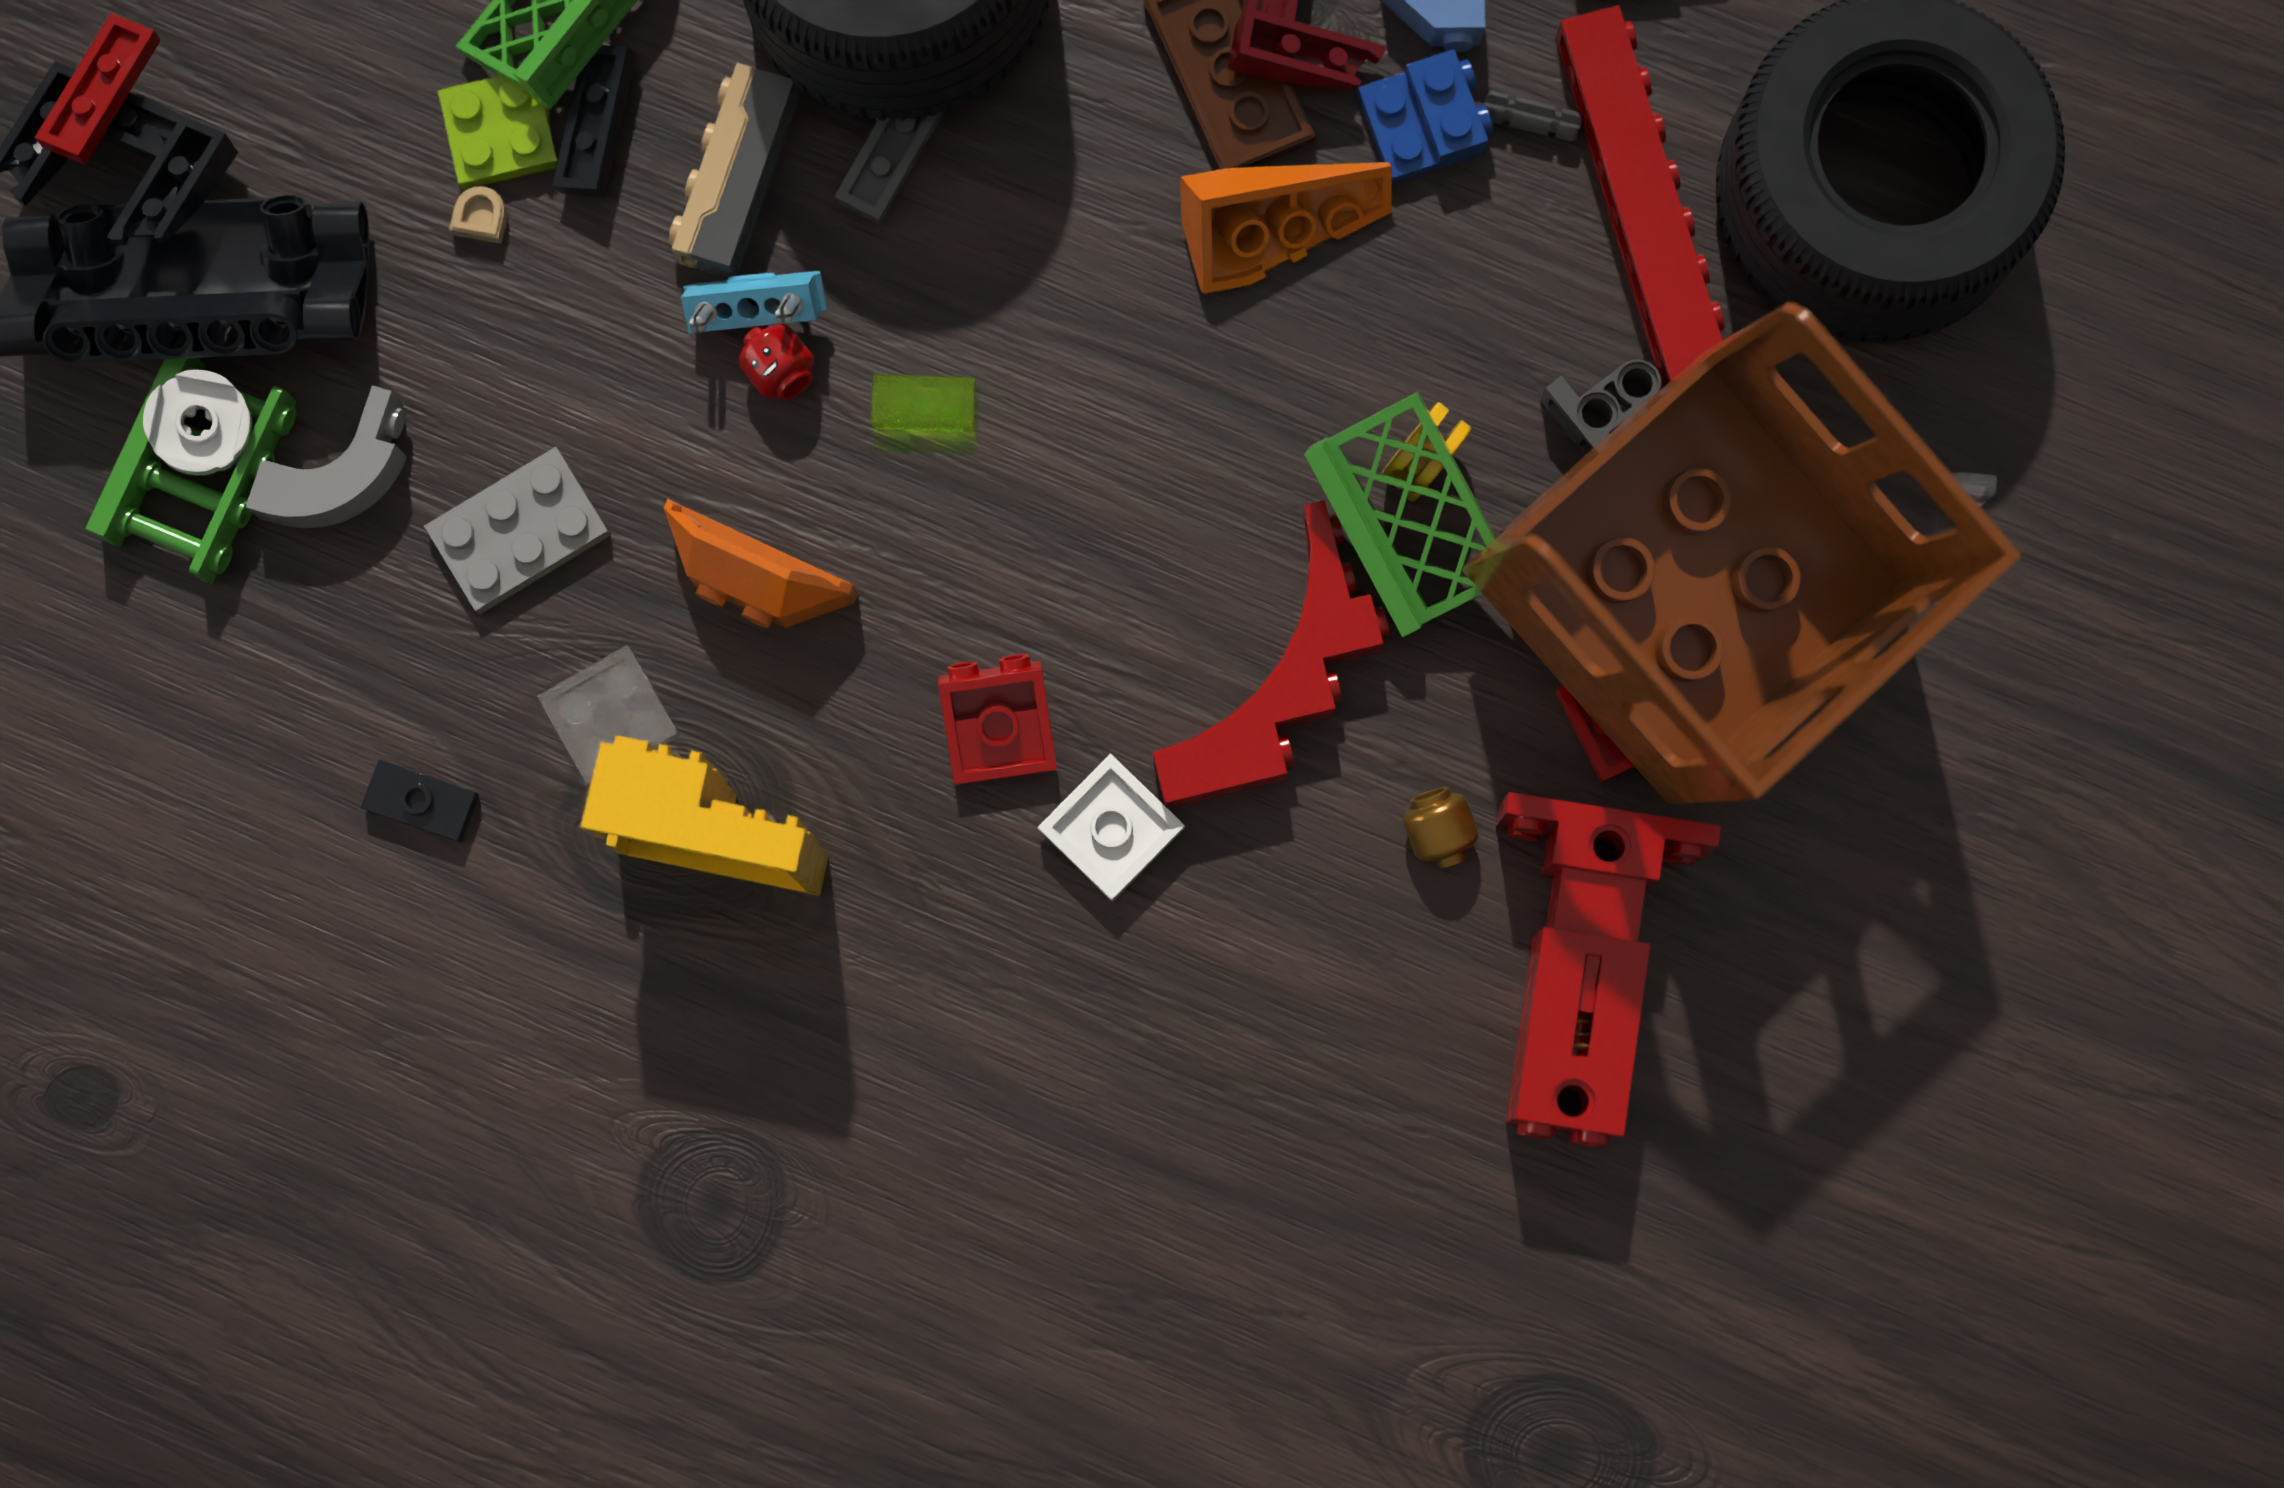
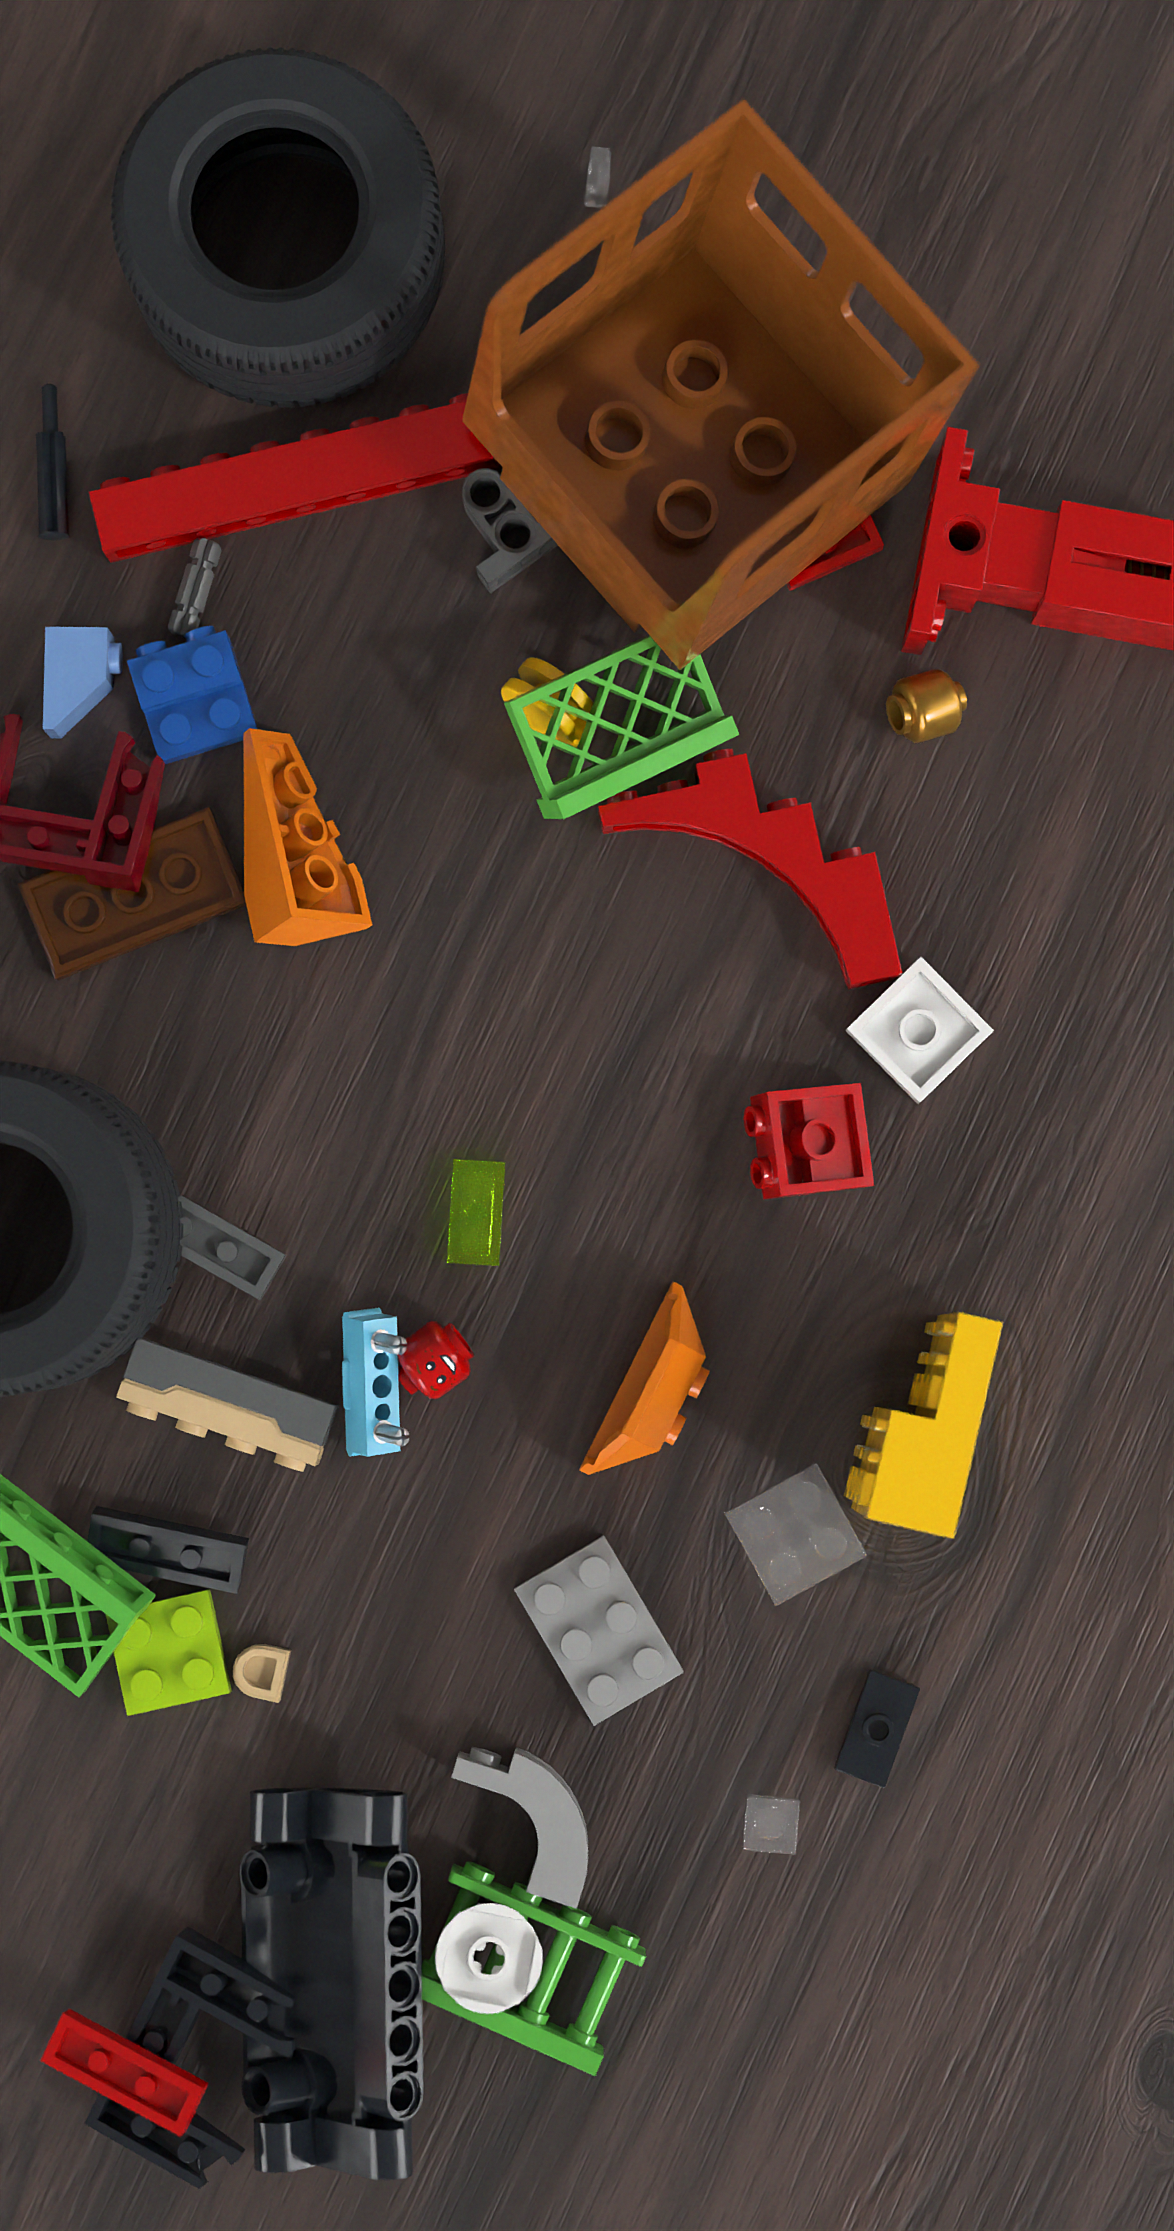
camera: 90 degrees left, 5 degrees up
none -> clear plate [742,1794,800,1855]

